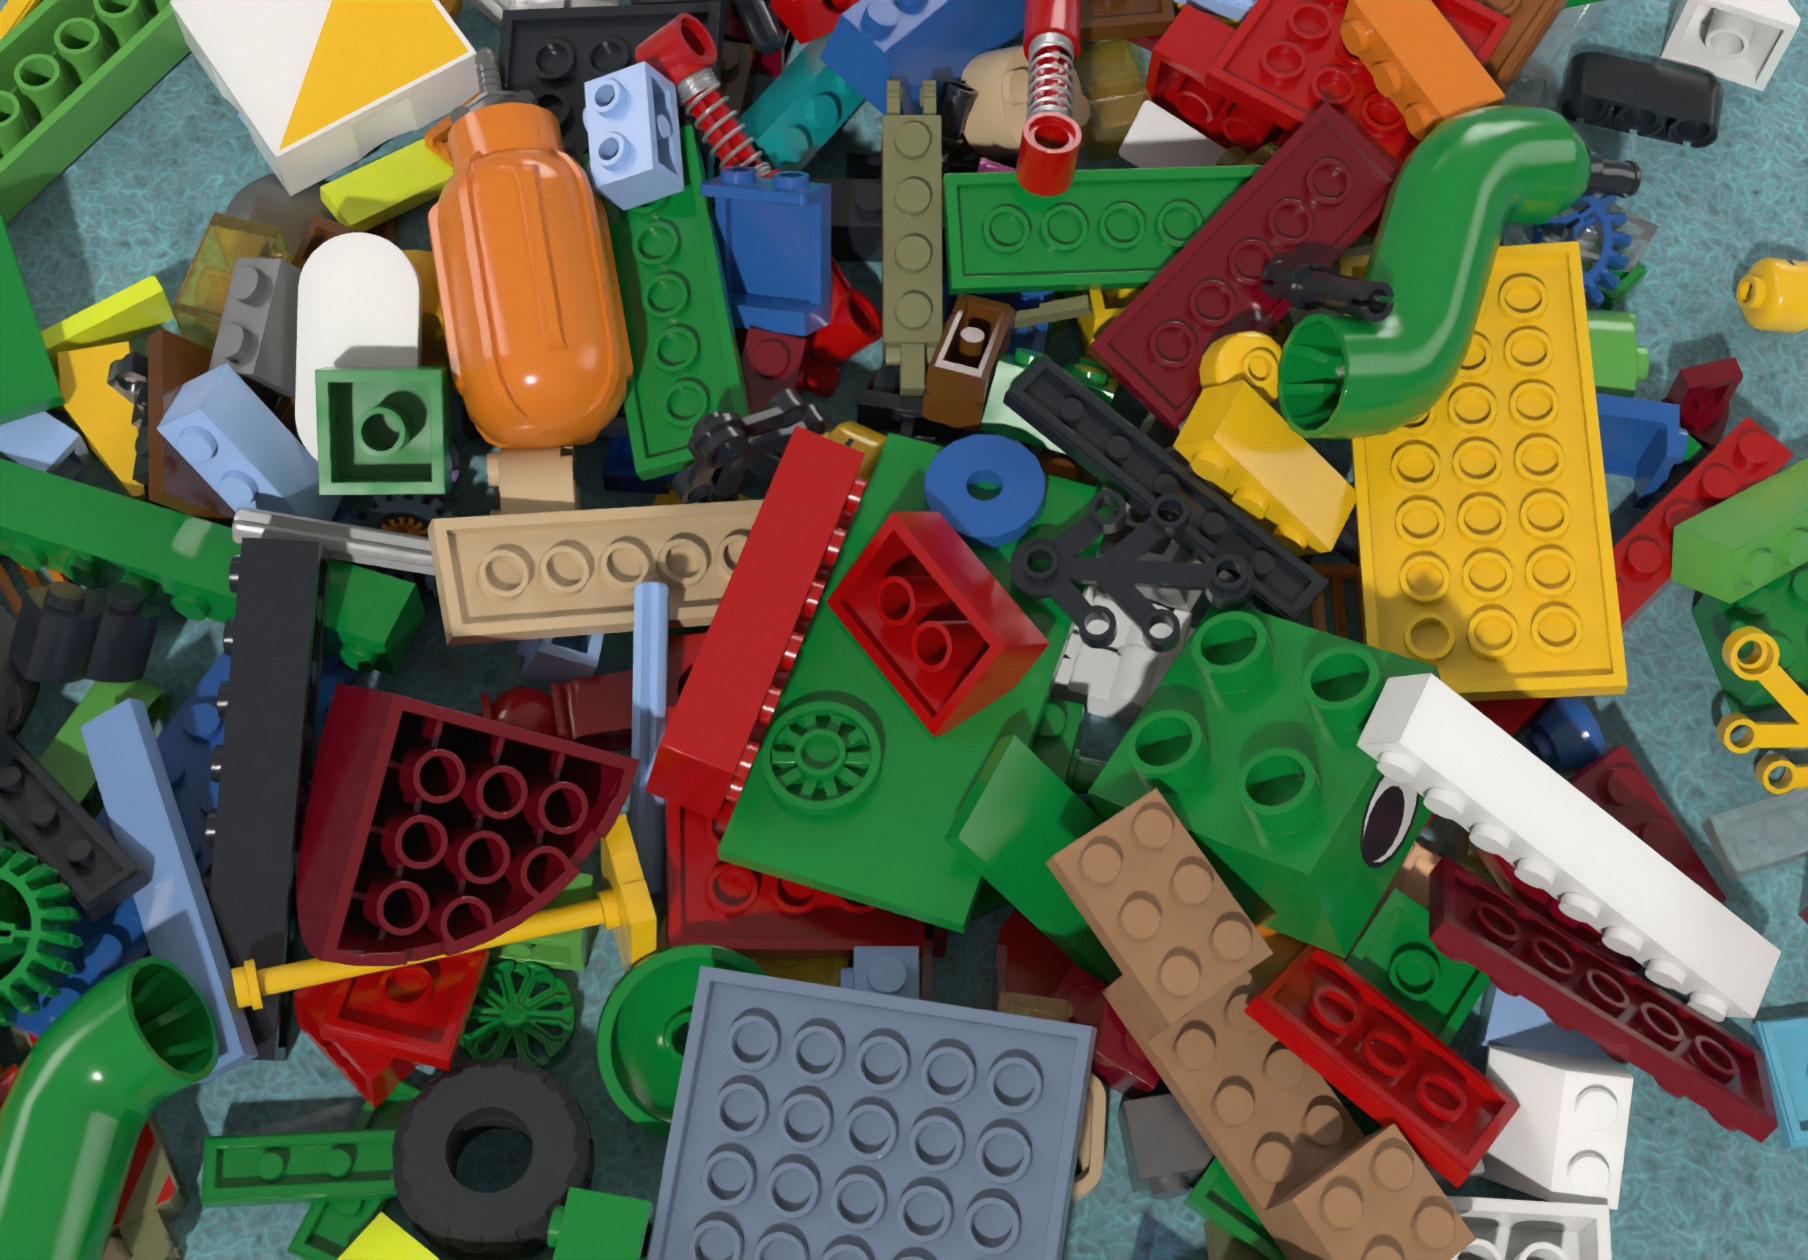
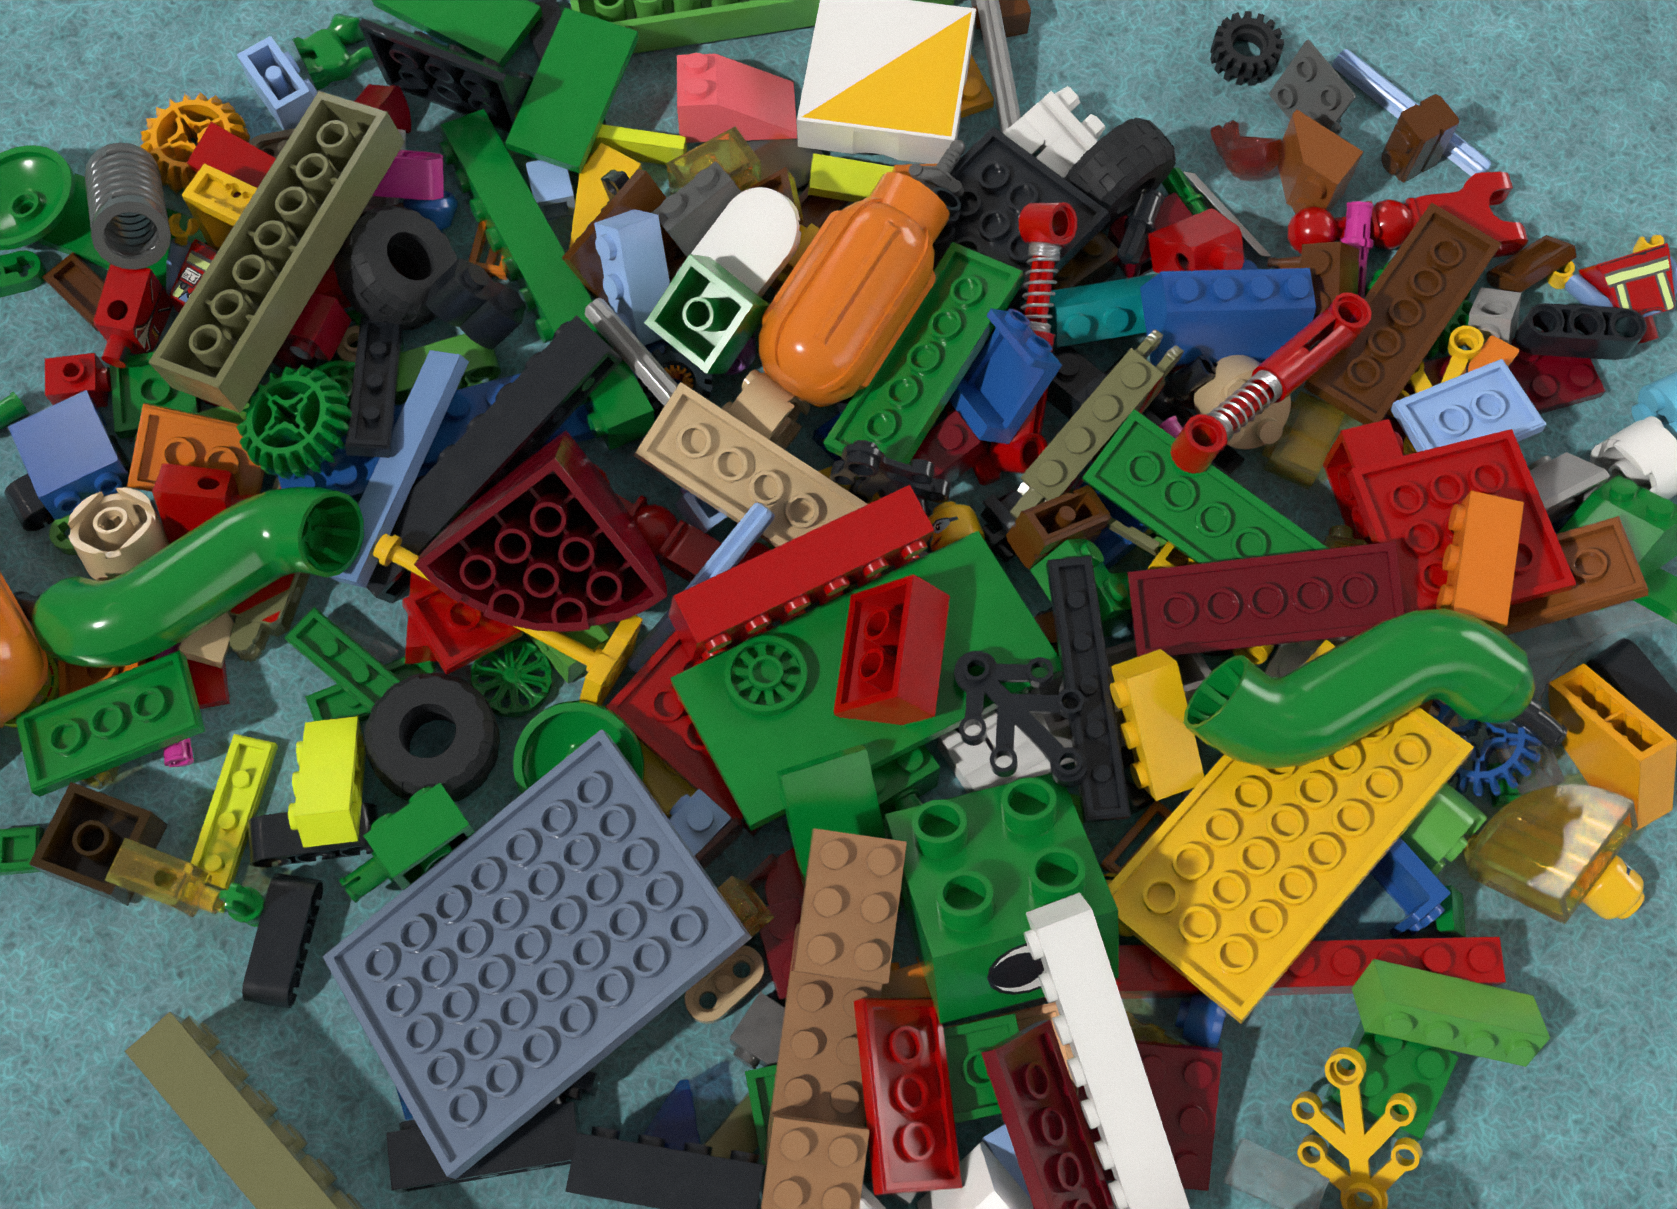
camera: 45 degrees right, 5 degrees up
light blue brick [583,61,684,210] -> none
blue tile [924,434,1045,548] -> none
white sticker [1119,100,1237,168] -> none
yellow head [1199,331,1282,404] -> none
black pin [1260,260,1394,322] -> none
dark red tile [1661,357,1744,451] -> none
none -> coral slope [677,53,797,143]
none -> clear yellow brick [1464,785,1638,924]
none -> light orange brick [1548,663,1677,830]

